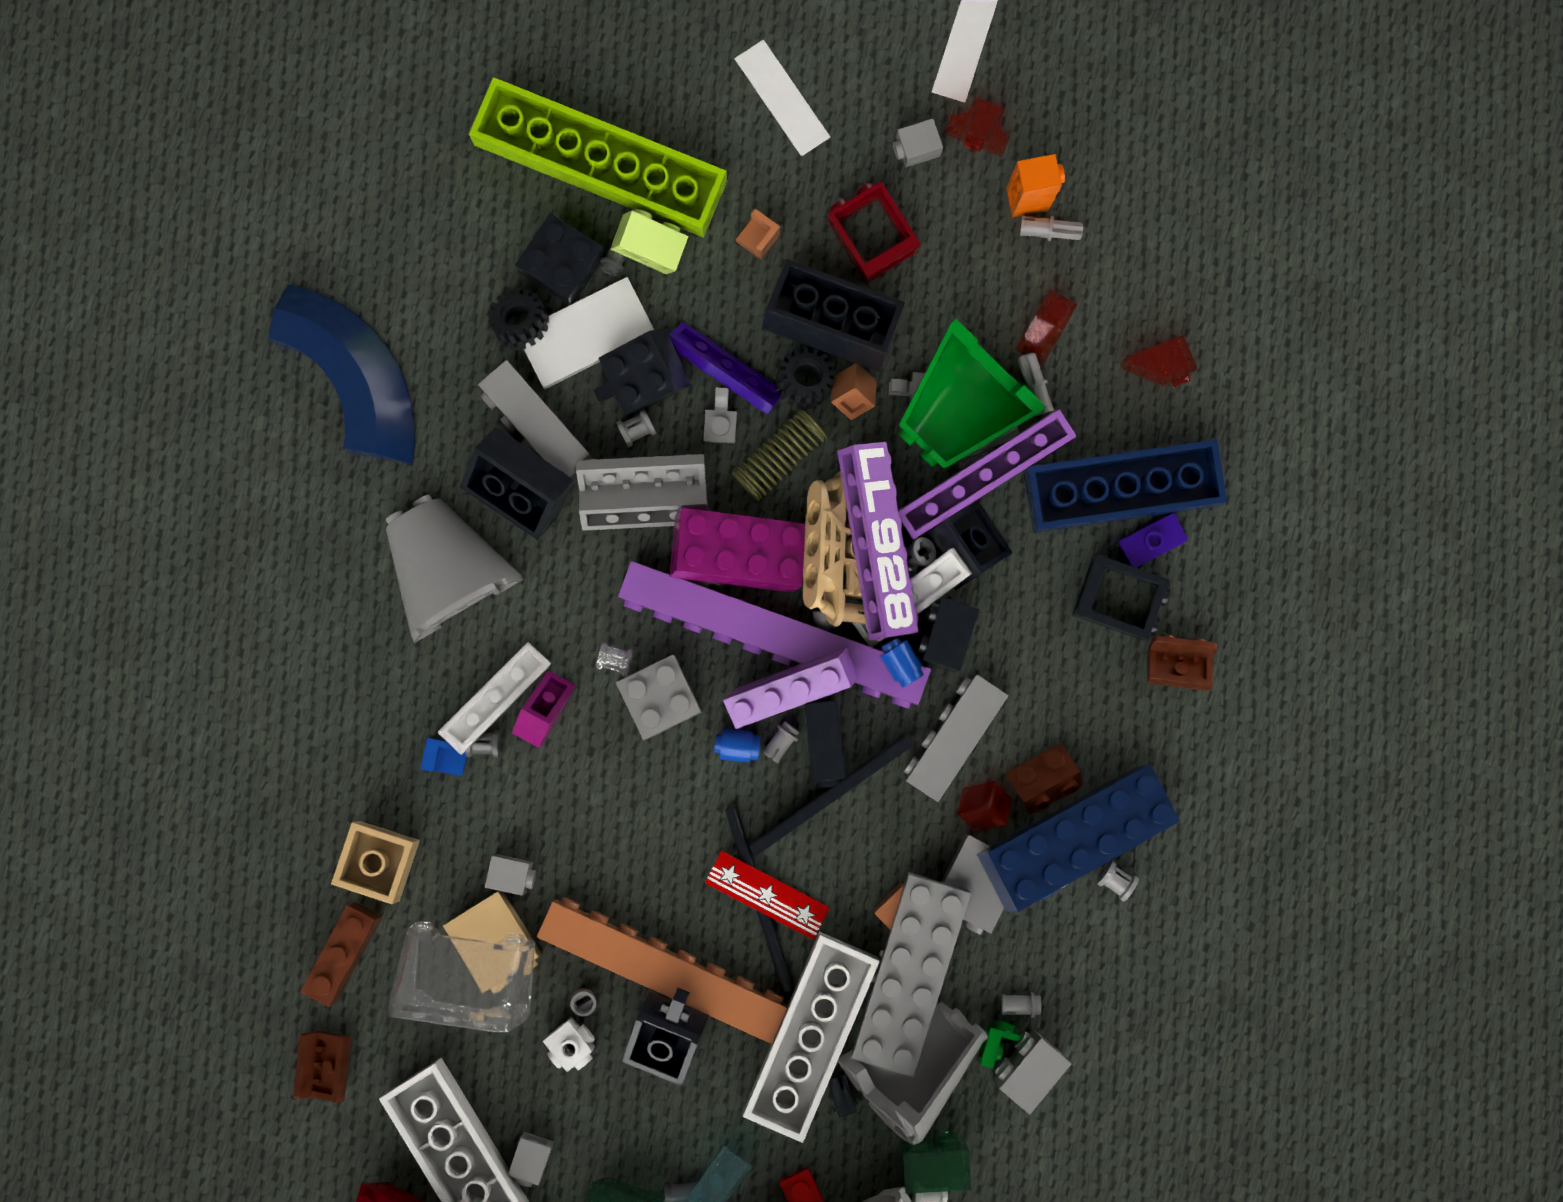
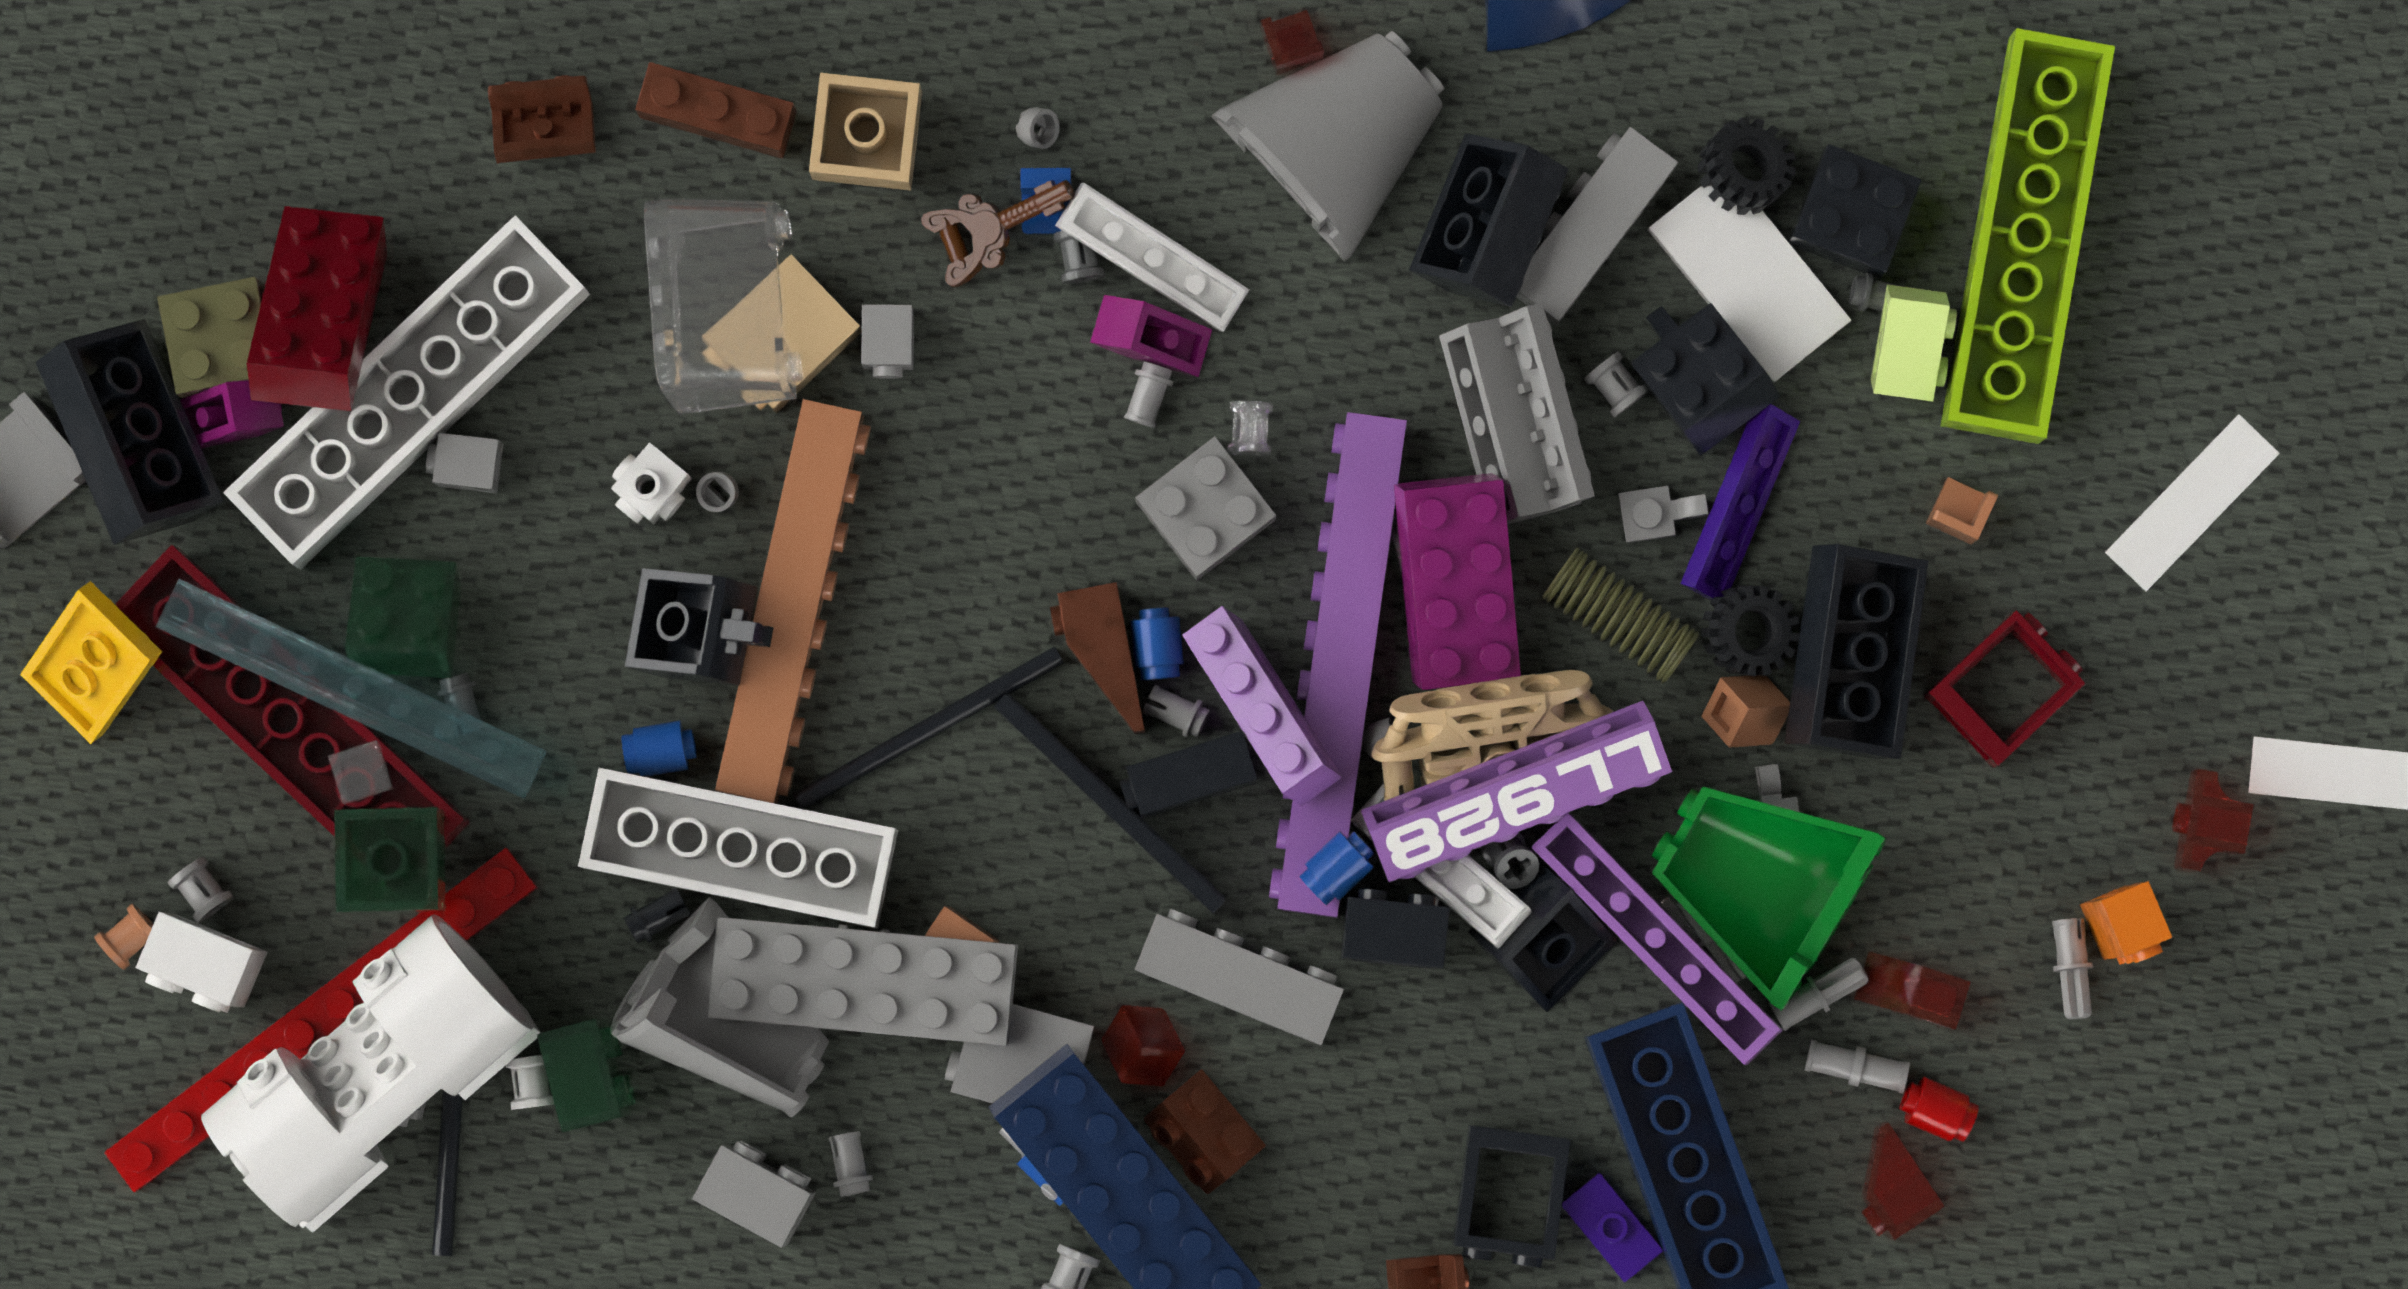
camera: 80 degrees right, 0 degrees up
red sticker [705,851,830,940] -> none
light grey brick [893,119,943,168] -> none
green bracket [977,1020,1021,1069] -> none
none -> blue brick [621,720,697,777]
none -> reddish brown piece [921,180,1075,287]
none -> light grey hinge [1016,107,1060,149]
none -> copper slope [1050,582,1145,734]
none -> light grey pin [1124,361,1174,428]
none -> clear red panel [1260,10,1324,75]
none -> light grey pin [1804,1040,1910,1094]
none -> red brick [1900,1077,1979,1142]

